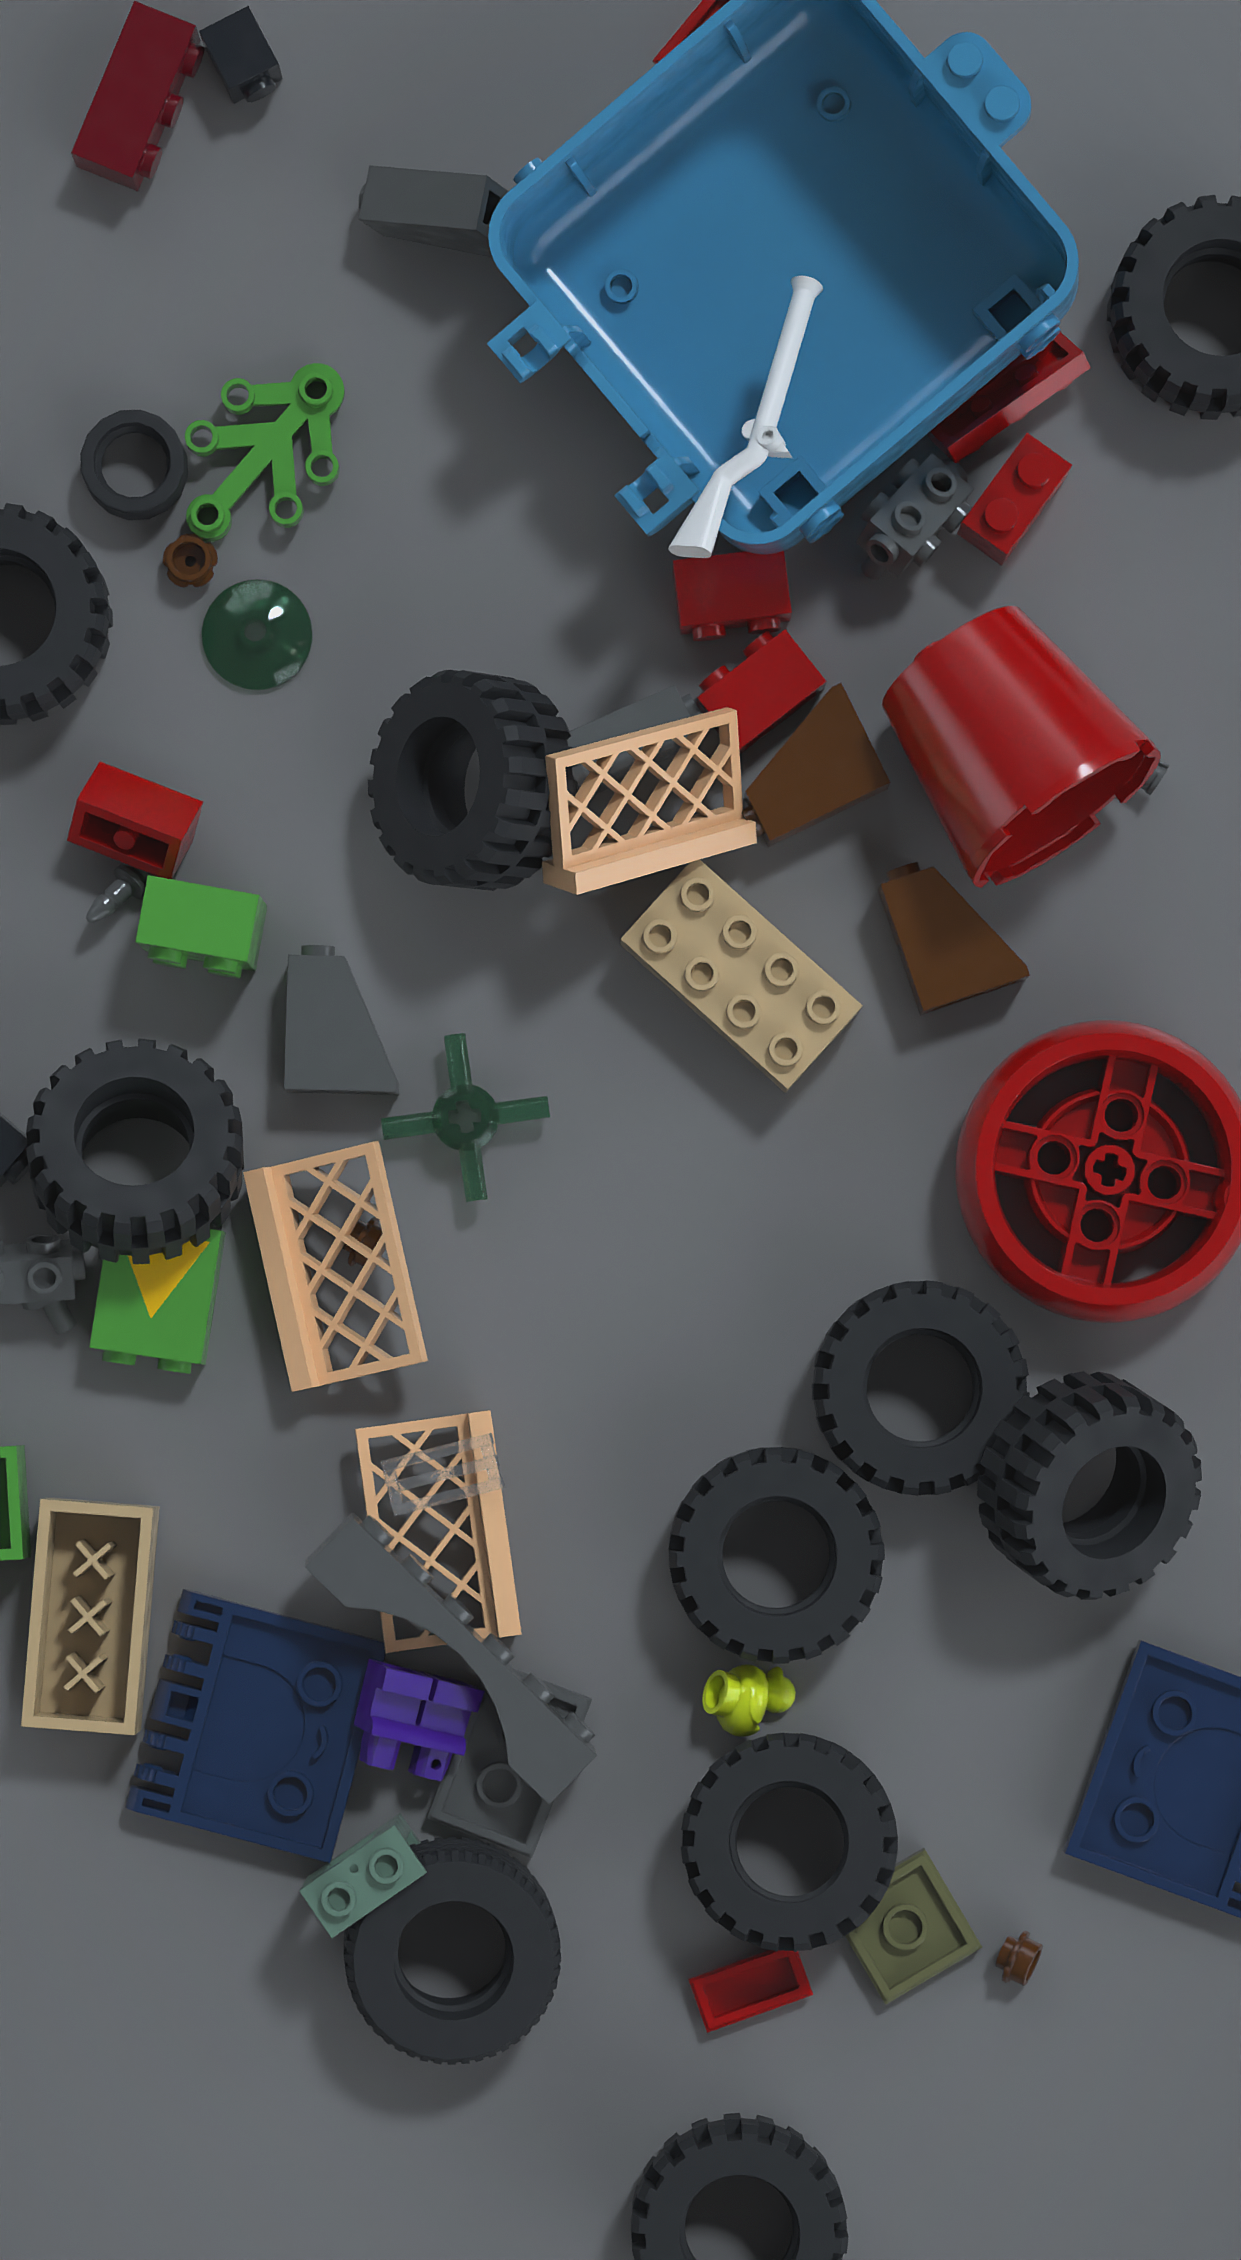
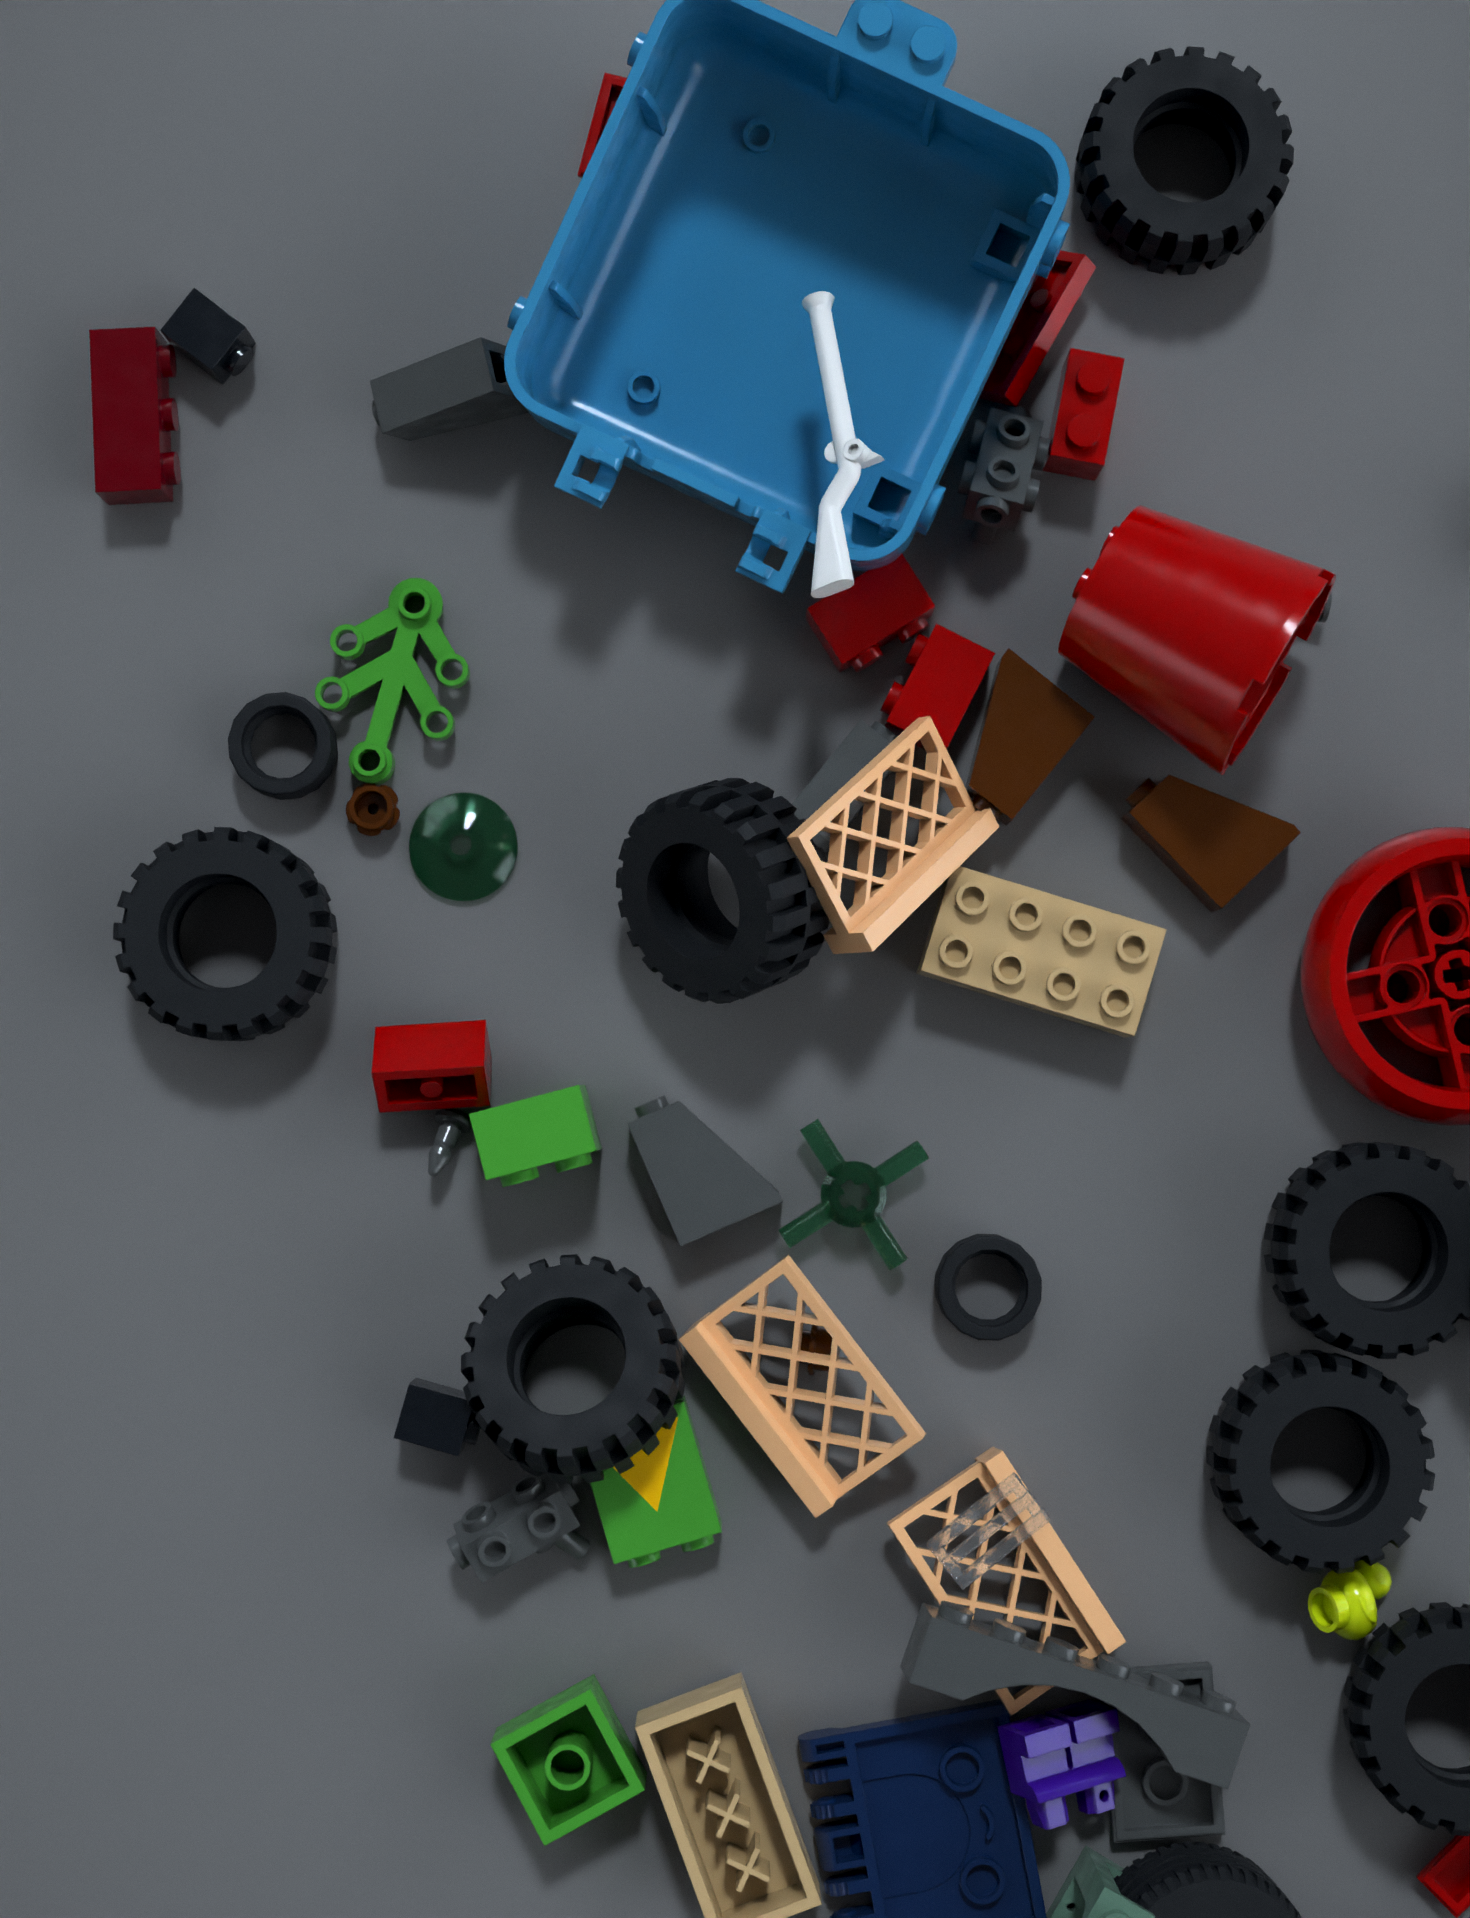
camera: 25 degrees left, 0 degrees up
none -> black tyre [935,1234,1042,1341]

